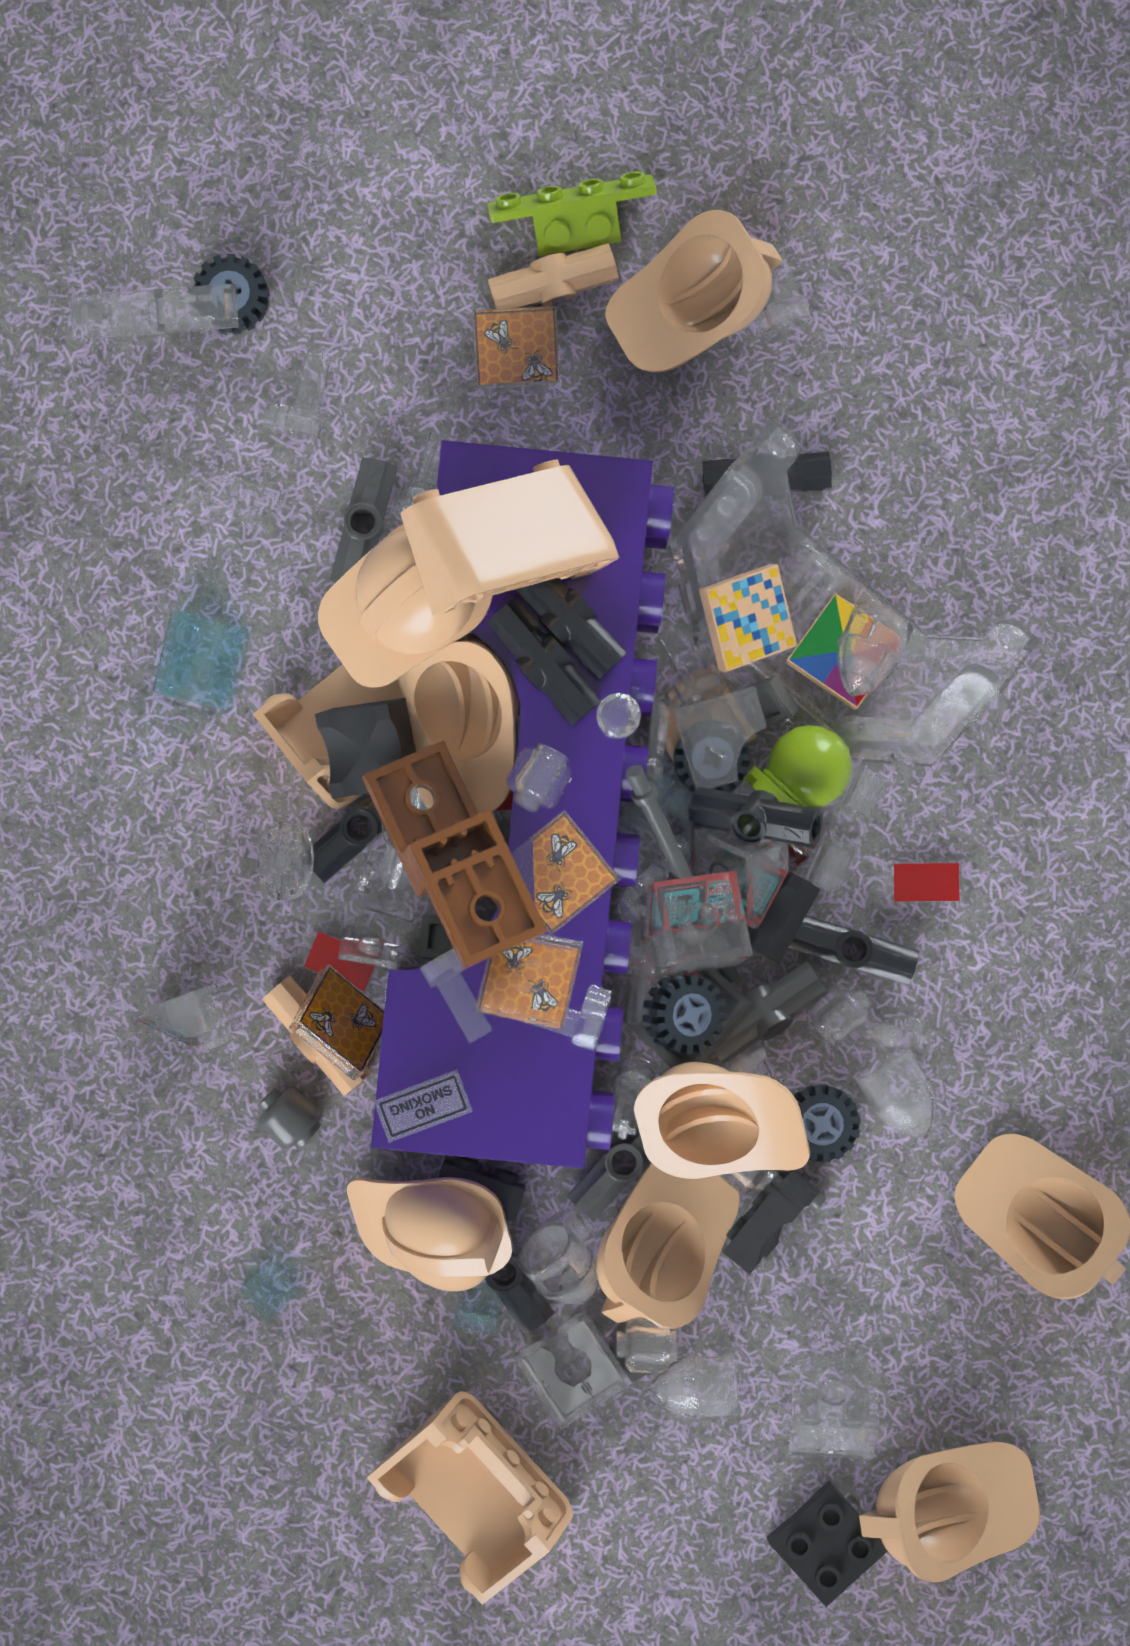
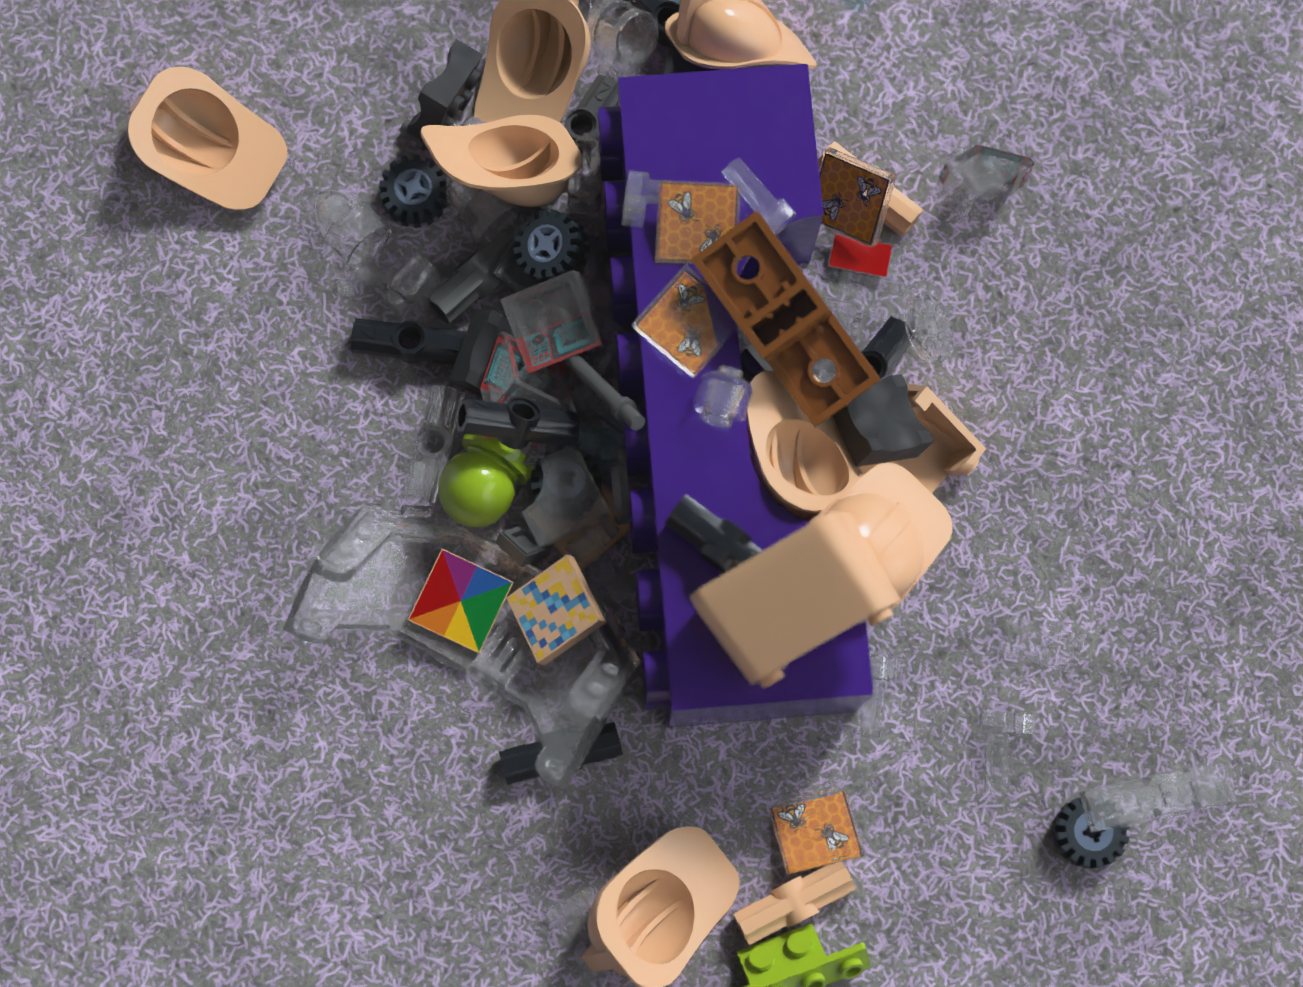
camera: 165 degrees right, 10 degrees down
clear light blue hinge [152,609,251,712] -> none
dark grey head [257,1086,321,1150] -> none
dark grey piece [330,457,398,582] -> none
clear bracket [338,936,398,1004] -> none
clear tile [373,1069,473,1143] -> none
black piece [487,598,601,726] -> none
clear wheel [596,693,641,740] -> none
clear helmet [836,602,914,696] -> none
red tile [875,861,962,904] -> none

